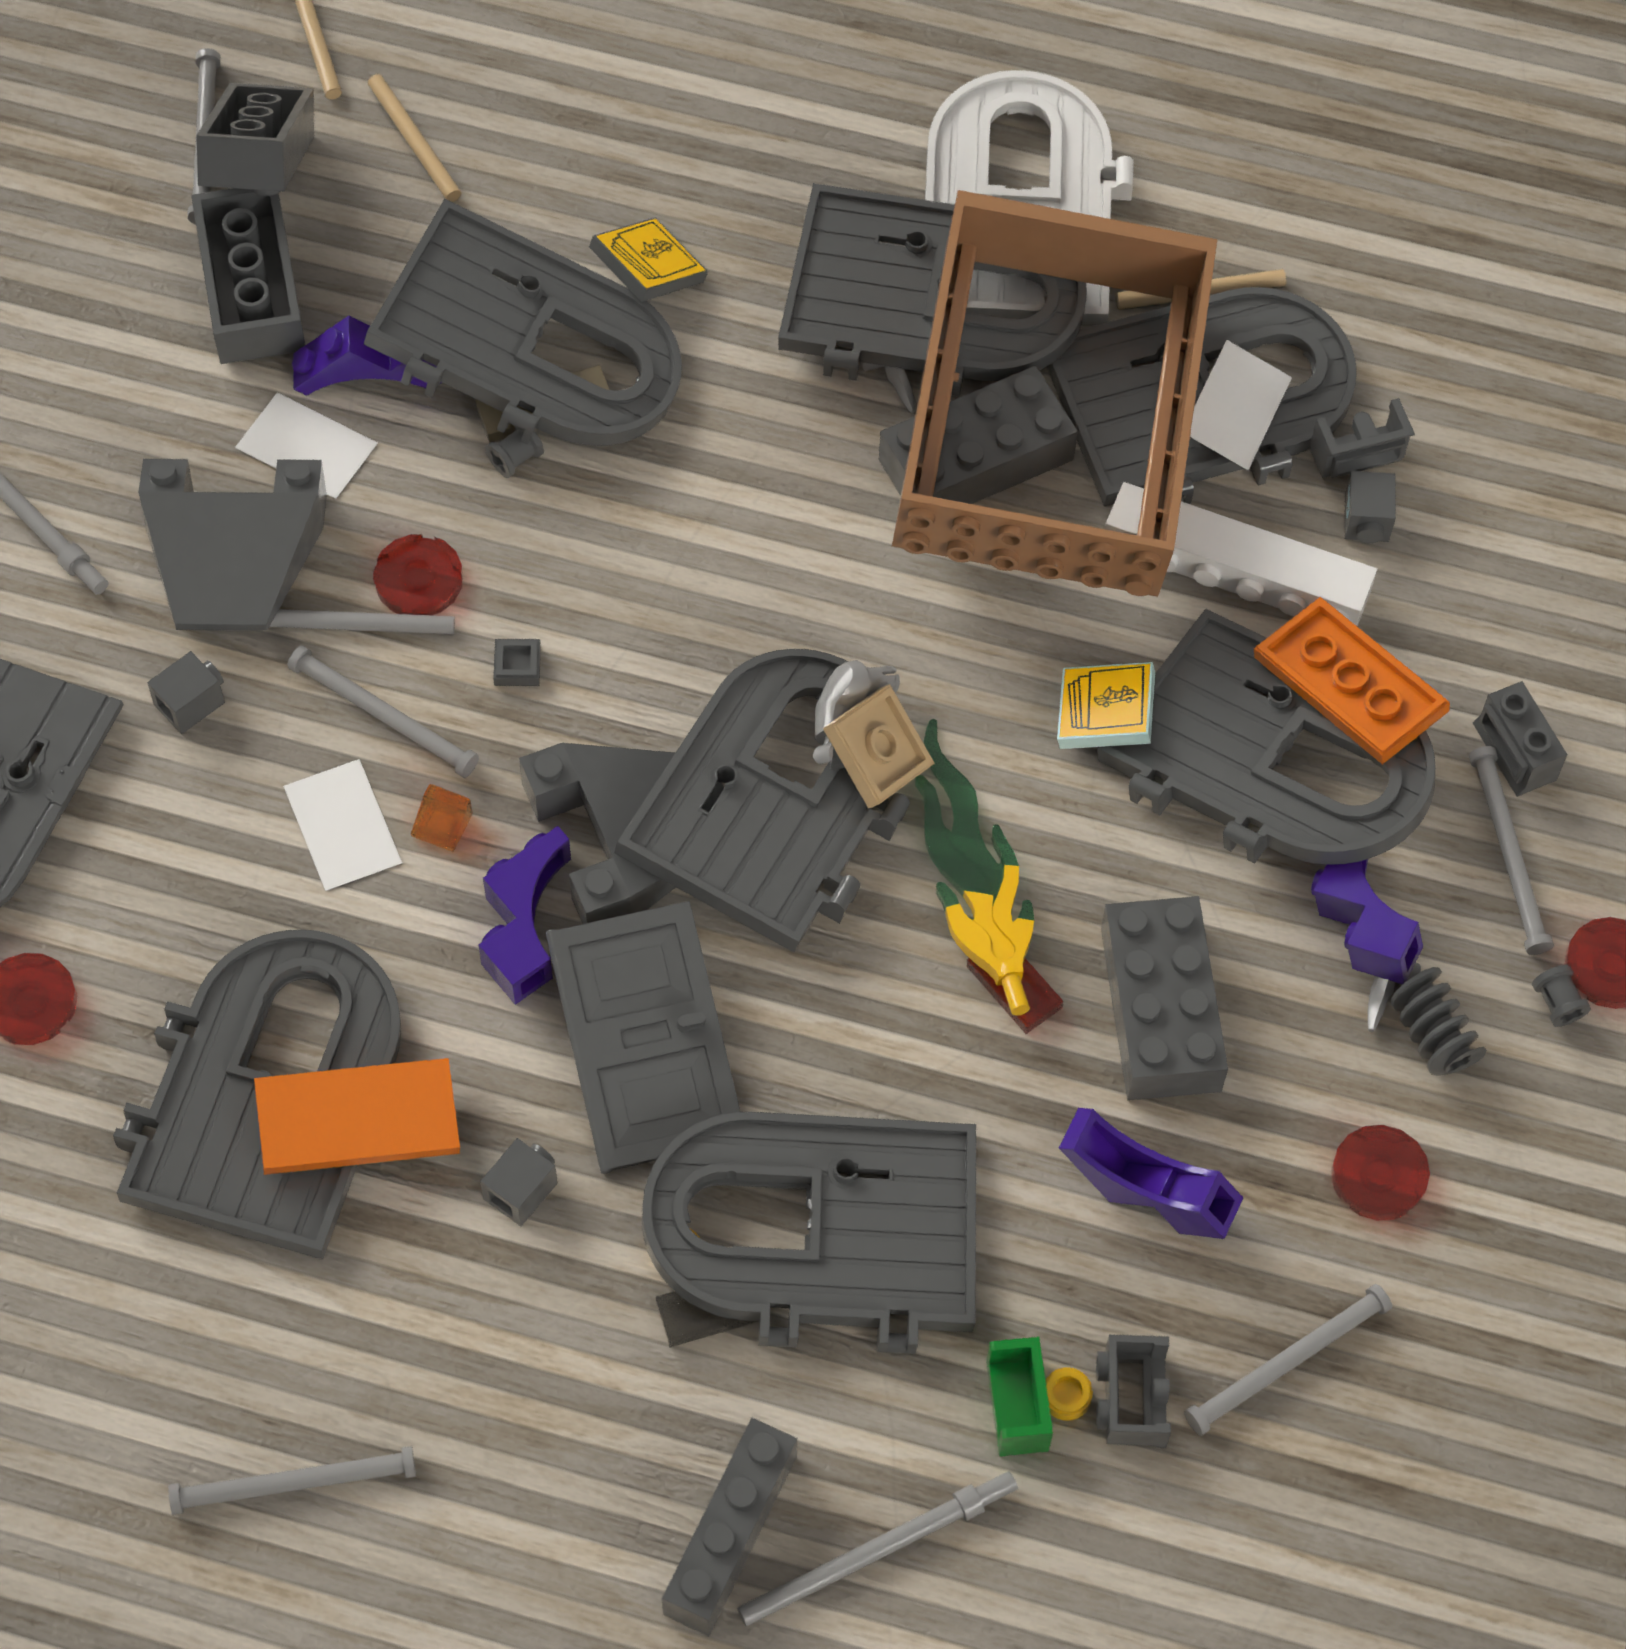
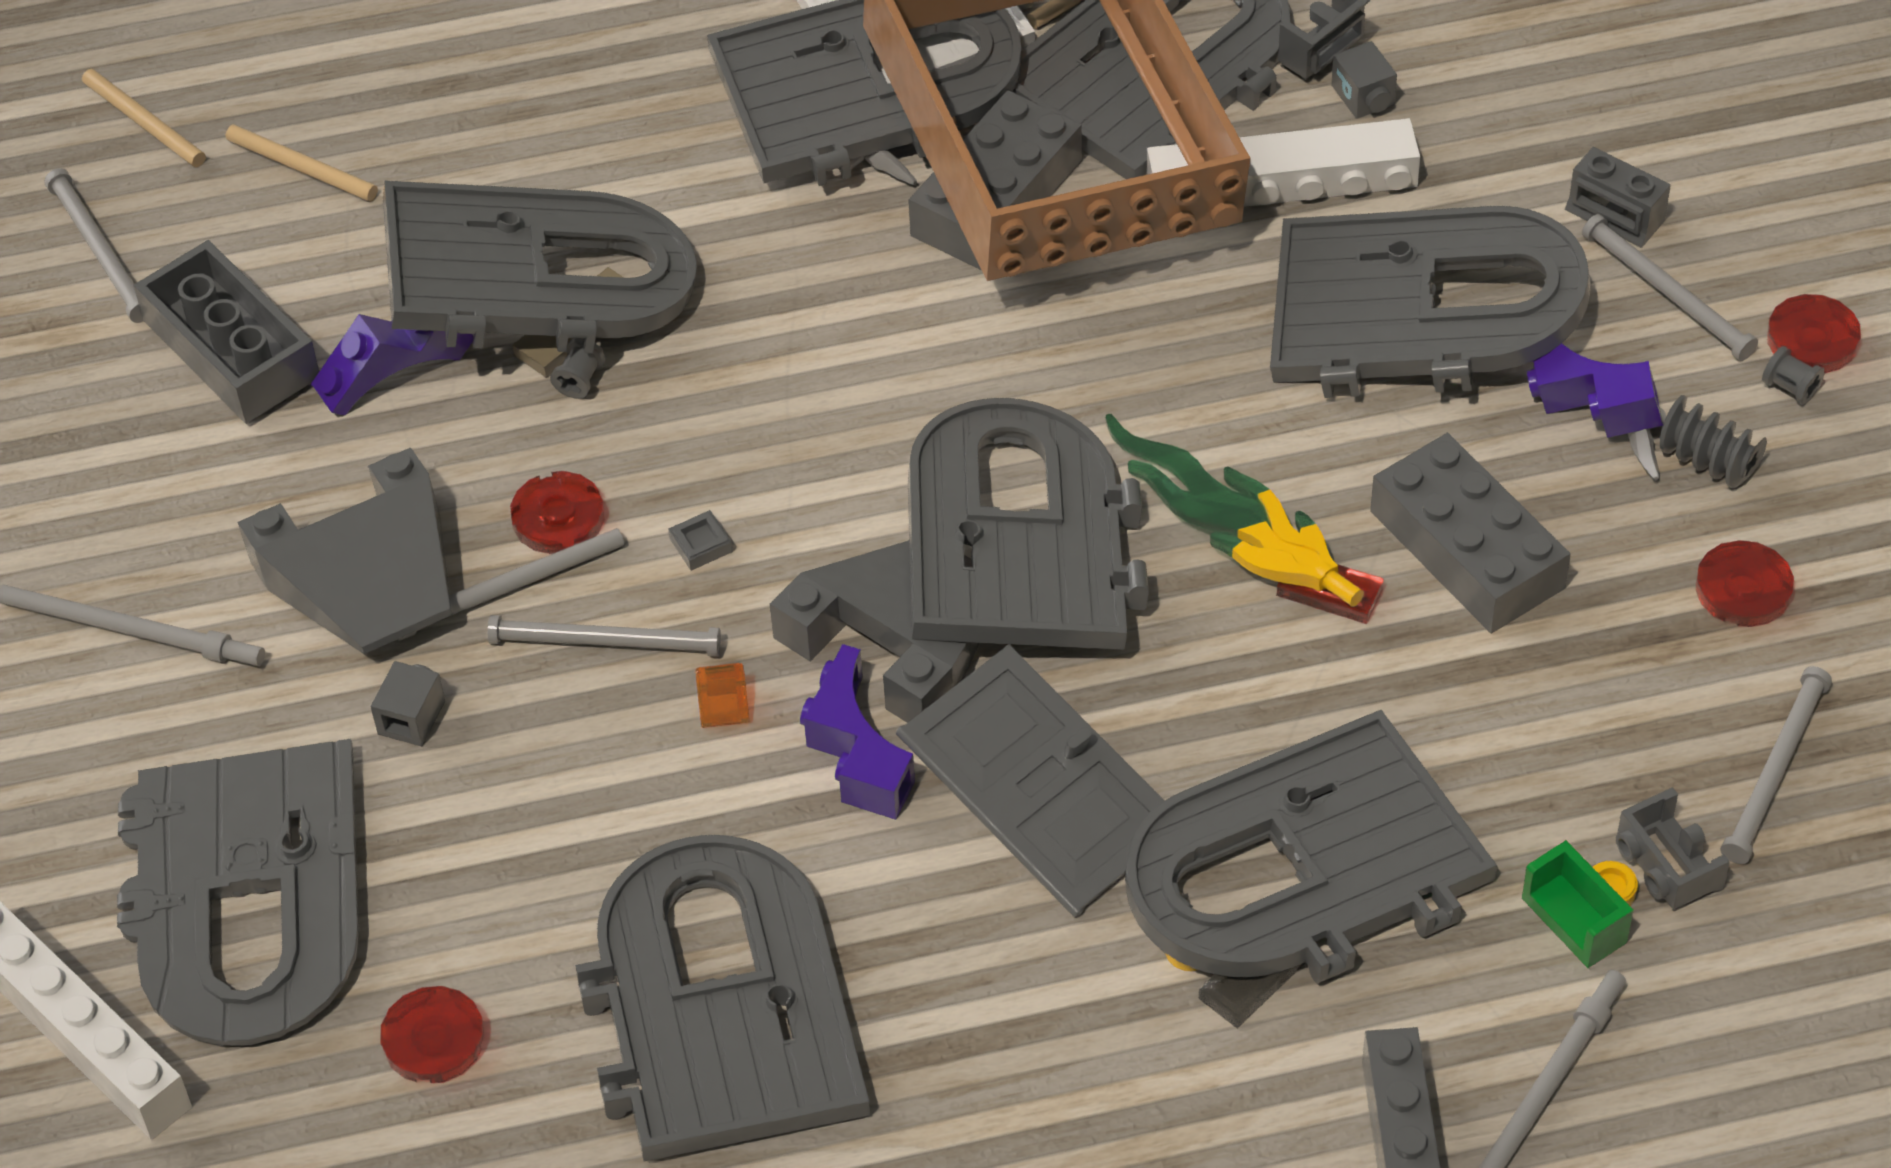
camera: 25 degrees left, 10 degrees down
dark grey brick [196,83,314,196] -> none
white sticker [235,392,378,499] -> none
orange tile [254,1058,460,1175] -> none
white sticker [283,759,402,891] -> none
dark grey brick [480,1138,558,1227] -> none
tile [589,217,708,302] -> none
light grey arm [813,660,900,771] -> none
tan tile [823,684,935,809] -> none
yellow tile [1057,662,1155,749] -> none
dark purple arch [1059,1107,1243,1239] -> none
white sticker [1190,340,1292,470] -> none
orange tile [1254,597,1450,765] -> none

